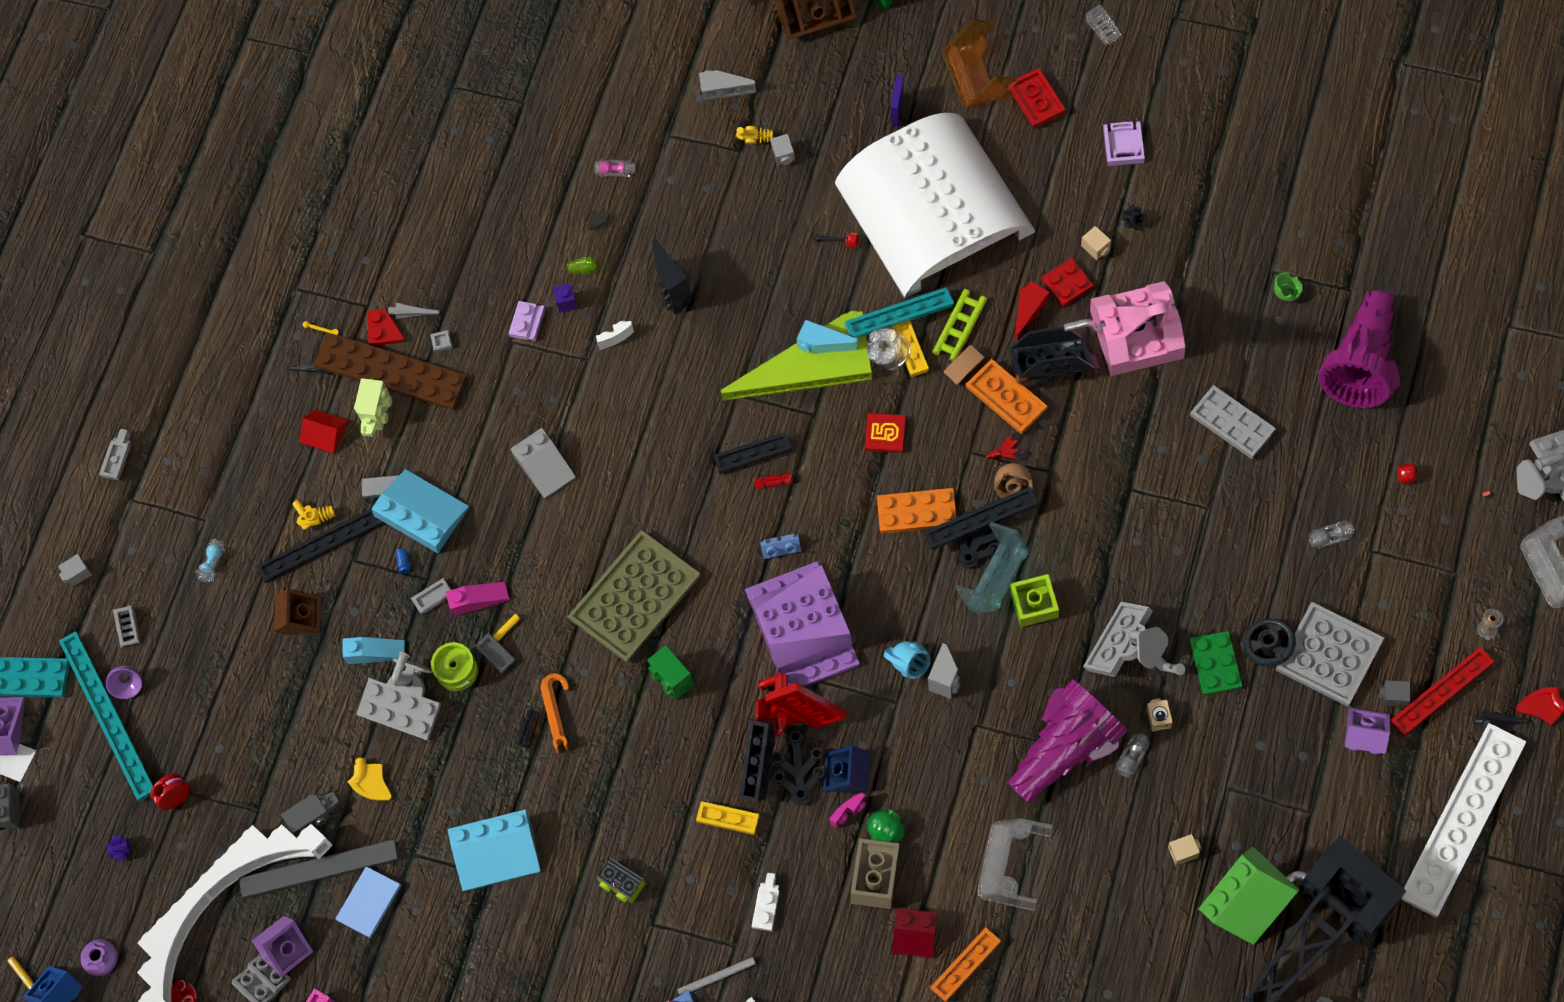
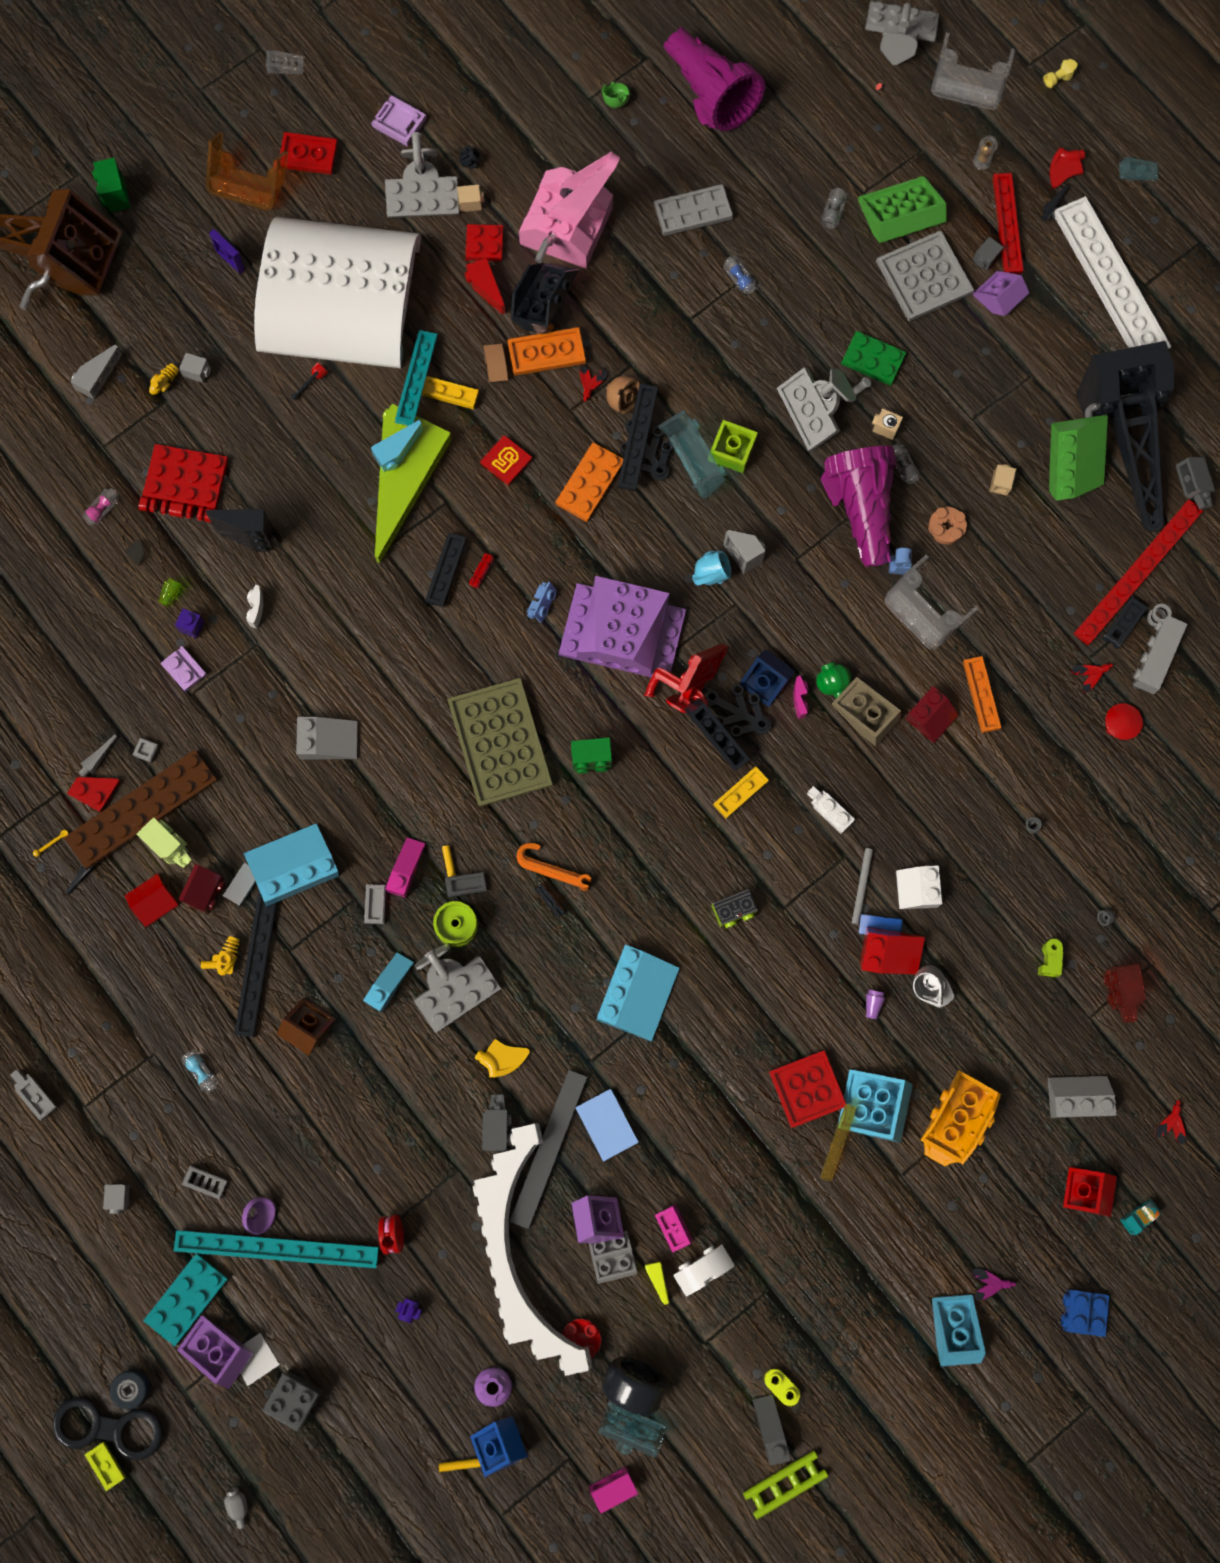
camera: 70 degrees left, 10 degrees up
blue pin [395,548,412,574] -> none
clear brick [867,328,911,370] -> none
lime bar [932,289,987,361] -> none
pearl dark grey wheel [1244,618,1296,667] -> none
red piece [1397,463,1418,484] -> none
none -> red hinge [139,444,229,523]
none -> dark red slope [179,864,225,914]
none -> light grey plate [385,132,459,218]
none -> clear piece [723,257,757,295]
none -> bright green slope [858,176,946,243]
none -> medium blue leg [889,548,912,575]
none -> nougat plate [928,507,967,545]

